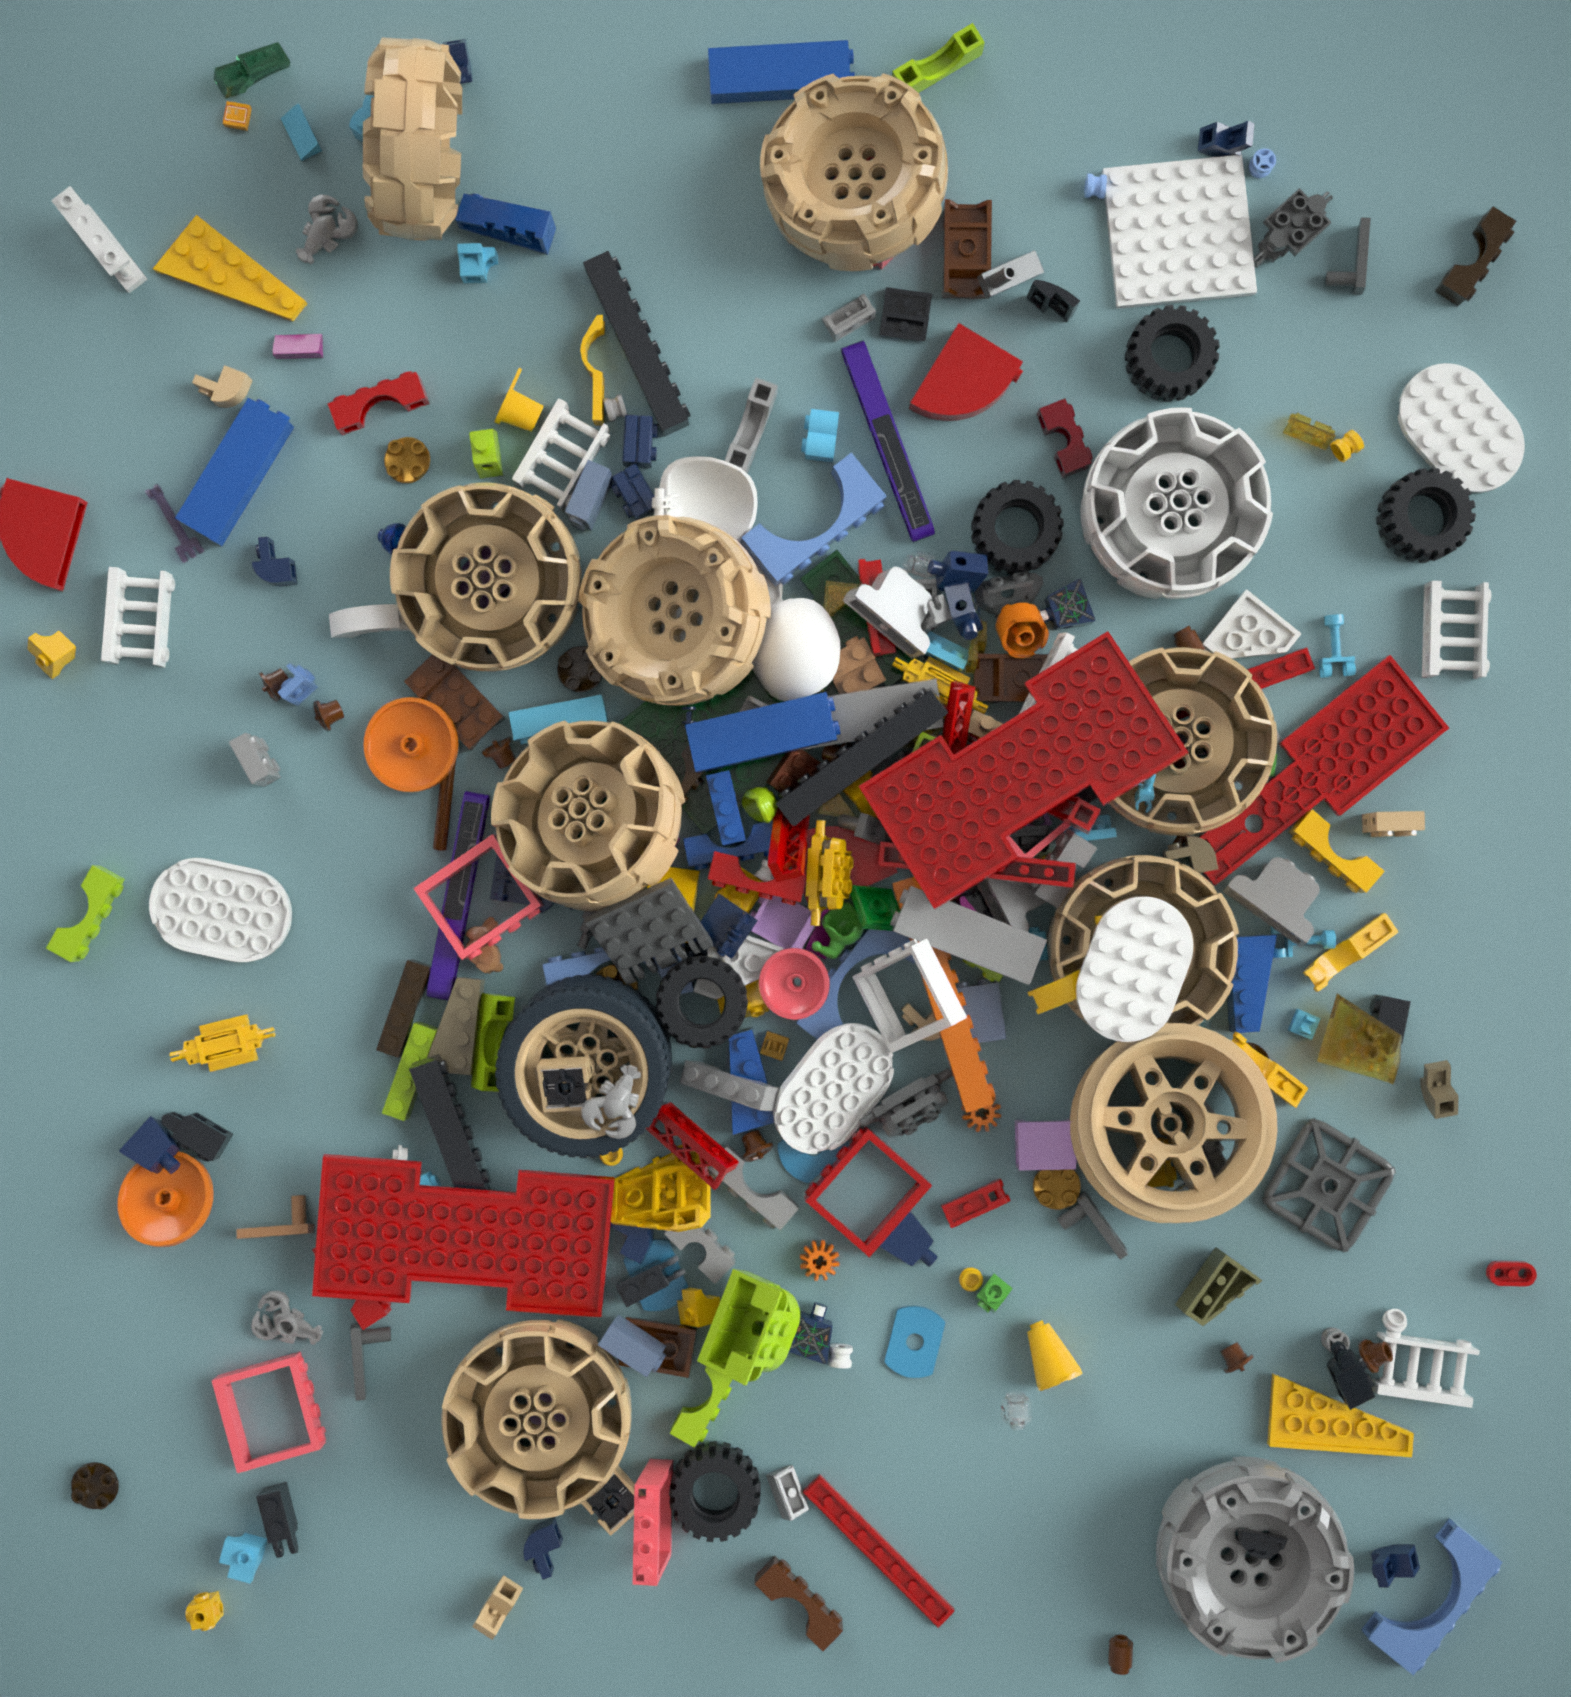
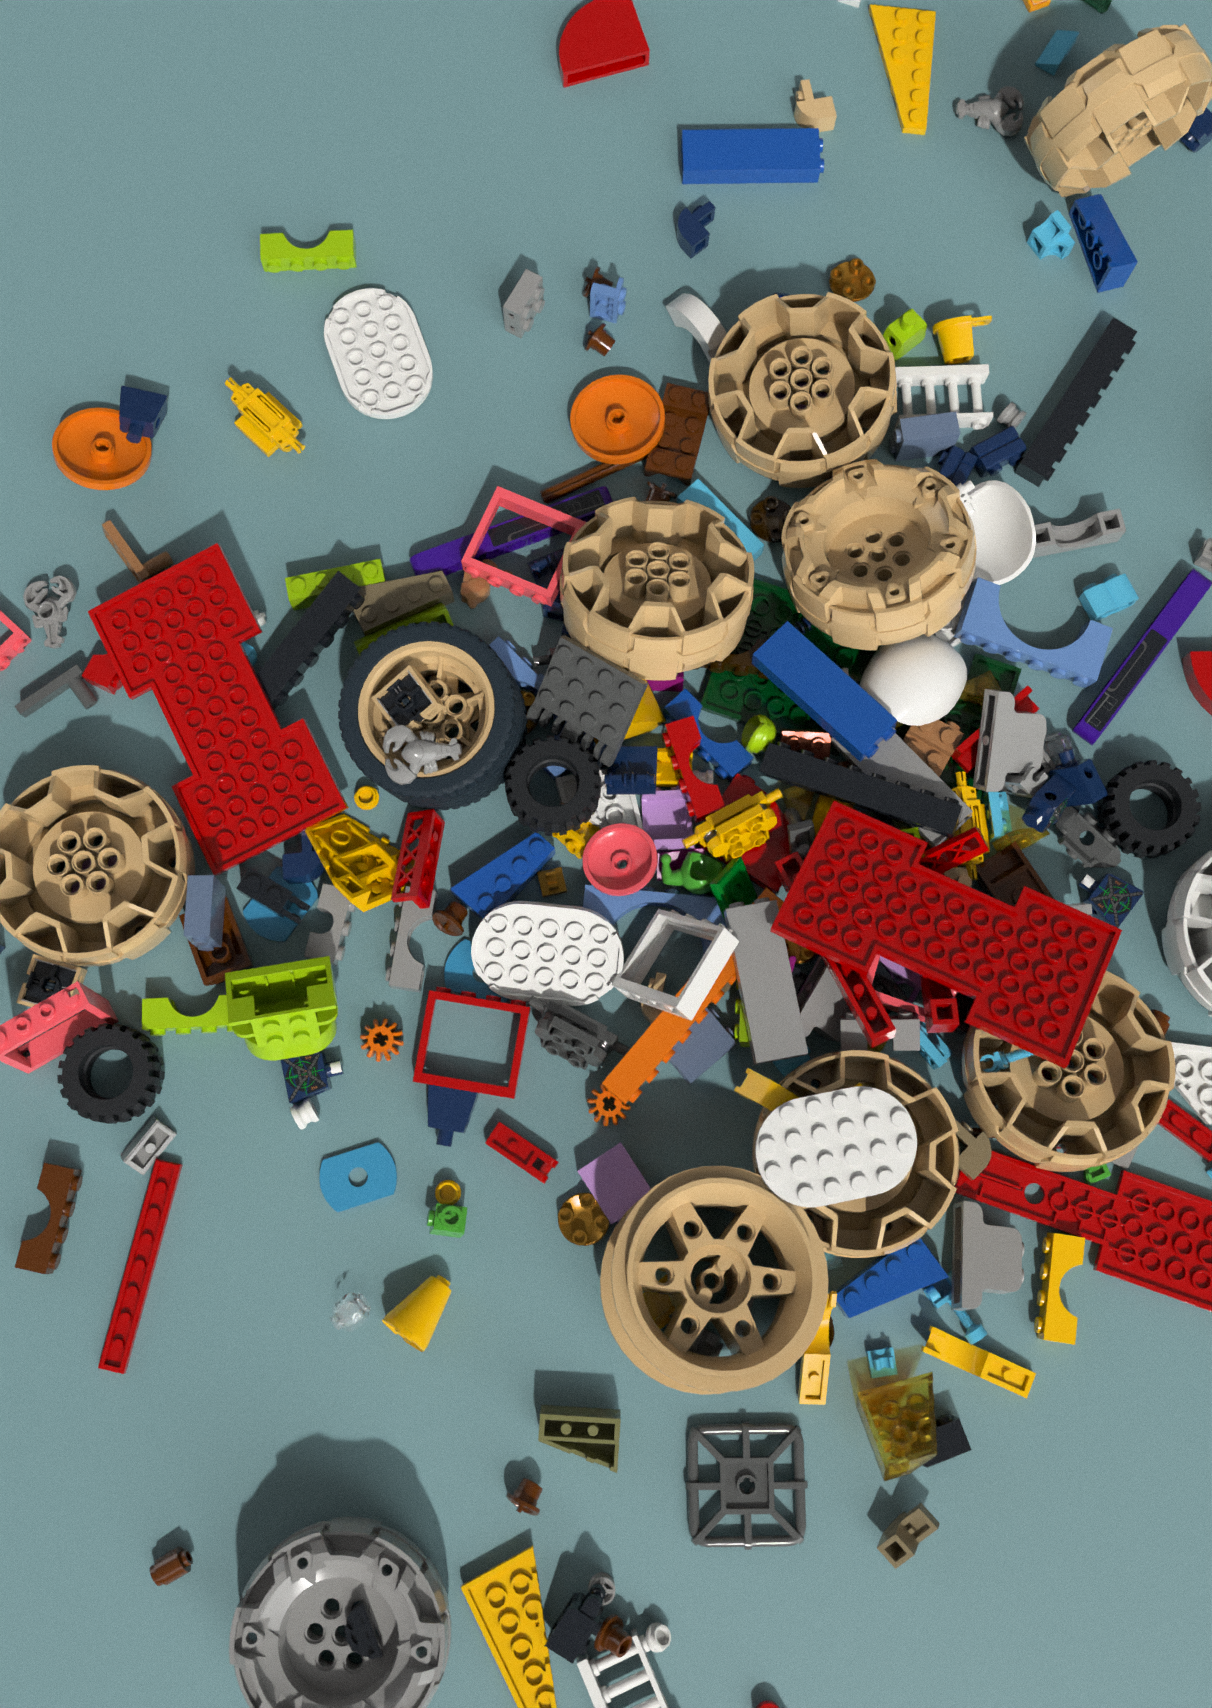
camera: 55 degrees right, 10 degrees down
yellow brick [27,631,76,679] -> none
white fence [101,567,175,668] -> none
clear purple hinge [145,483,205,563] -> none
black hinge [161,1111,233,1162] -> none
slope [272,334,323,359] -> none
red arch [327,371,430,436] -> none
dark brown arch [376,959,431,1058] -> none
yellow piece [580,315,605,426] -> none
yellow brick [677,1287,720,1327] -> none
light grey arch [680,1060,780,1111] -> none
blue brick [706,770,746,846] -> none
red fence [767,807,810,882] -> none
orange brick [995,603,1049,658] -> none
dark grey piece [1057,1191,1128,1260] -> none
tan piece [1362,811,1425,837] -> none

